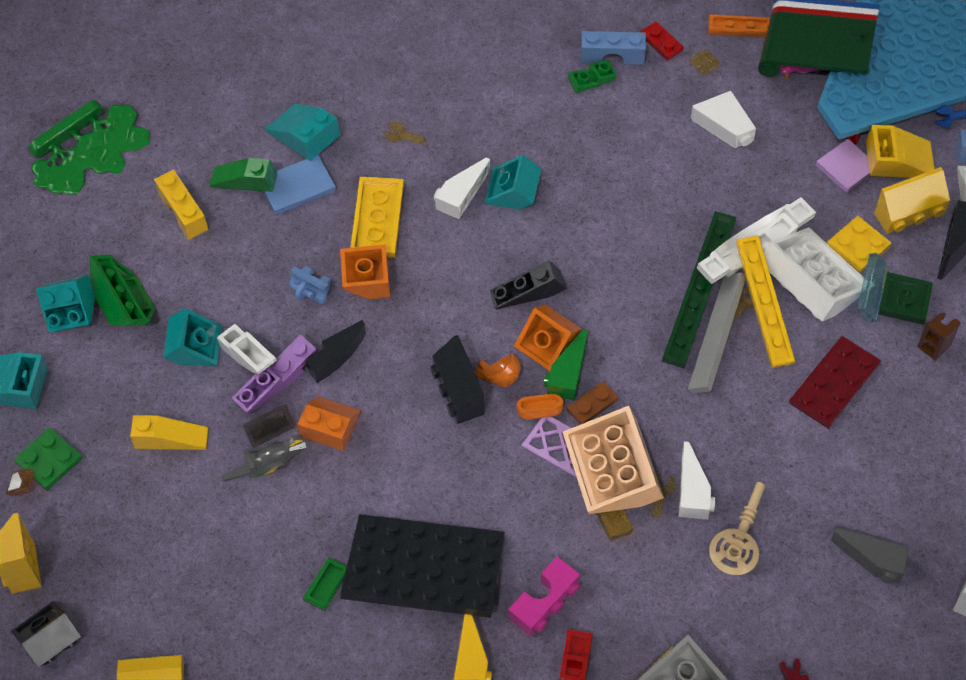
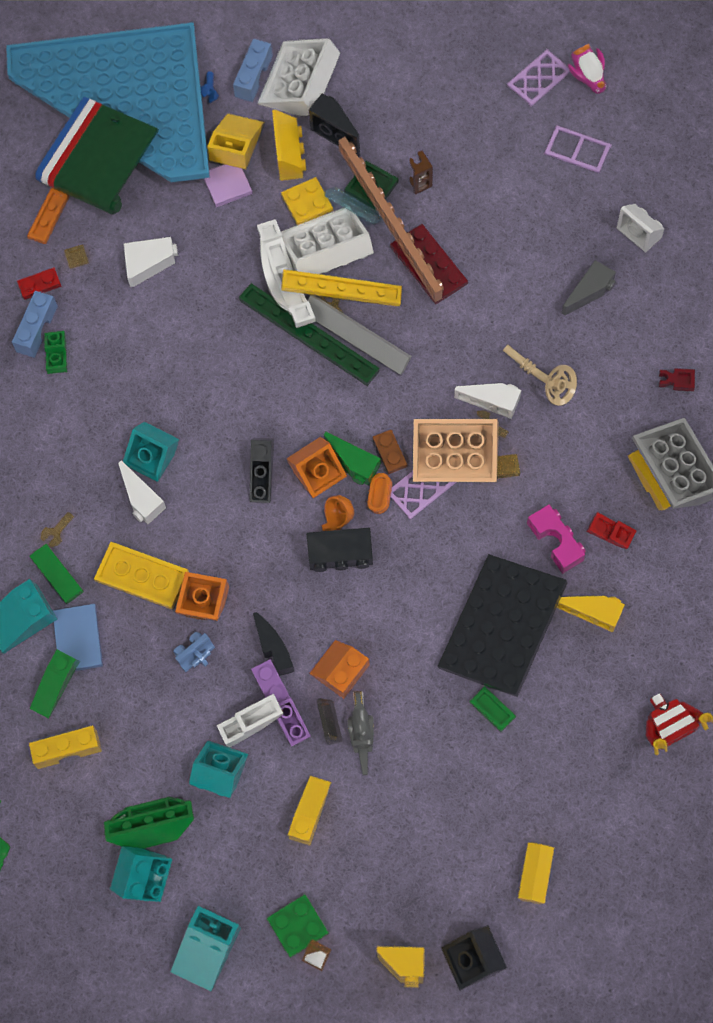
camera: 70 degrees left, 10 degrees up
none -> green tile [29,544,84,604]
none -> nougat plate [338,137,444,302]

